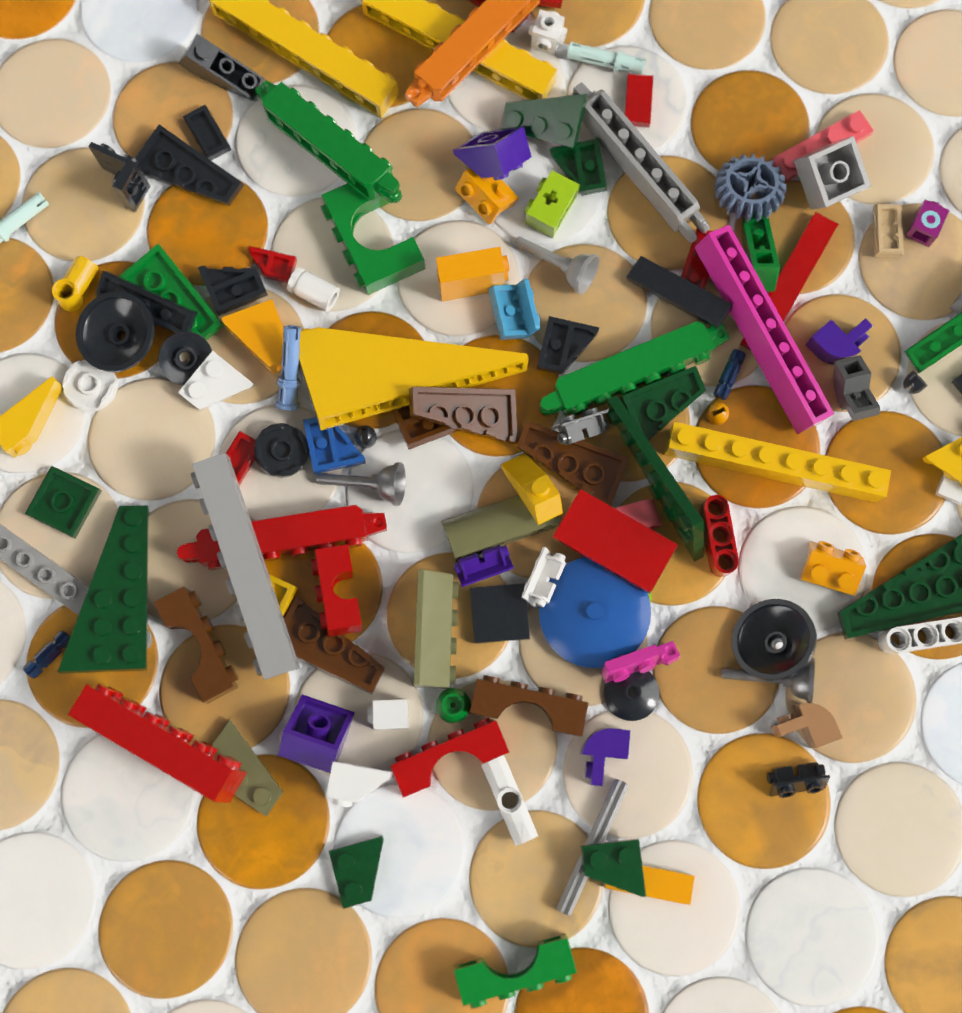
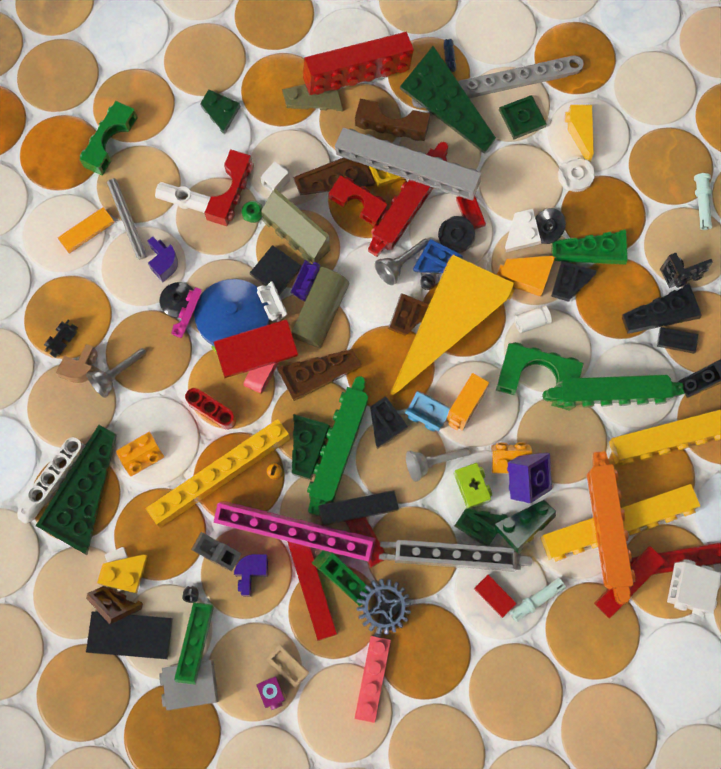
camera: 135 degrees right, 5 degrees down
yellow piece [52,256,99,312] -> none
black dish [76,291,155,372] -> none
black tile [94,270,198,333] -> none
red tile [248,246,297,284] -> none
medium blue pin [276,325,301,410] -> none
dark purple slope [278,694,355,773] -> none
white slope [326,762,394,807] -> none
wing [409,387,518,445] -> none
reddish brown arch [470,675,589,737] -> none
yellow slope [501,453,563,525] -> none
white brick [528,10,567,55] -> none
hinge [550,407,610,445] -> none
dark green wing [580,838,646,897] -> none
dark green wing [606,395,704,562] -> none
dark blue axle [713,349,746,400] -> none
black dish [732,599,817,681] -> none
light grey brick [793,136,871,210] -> none

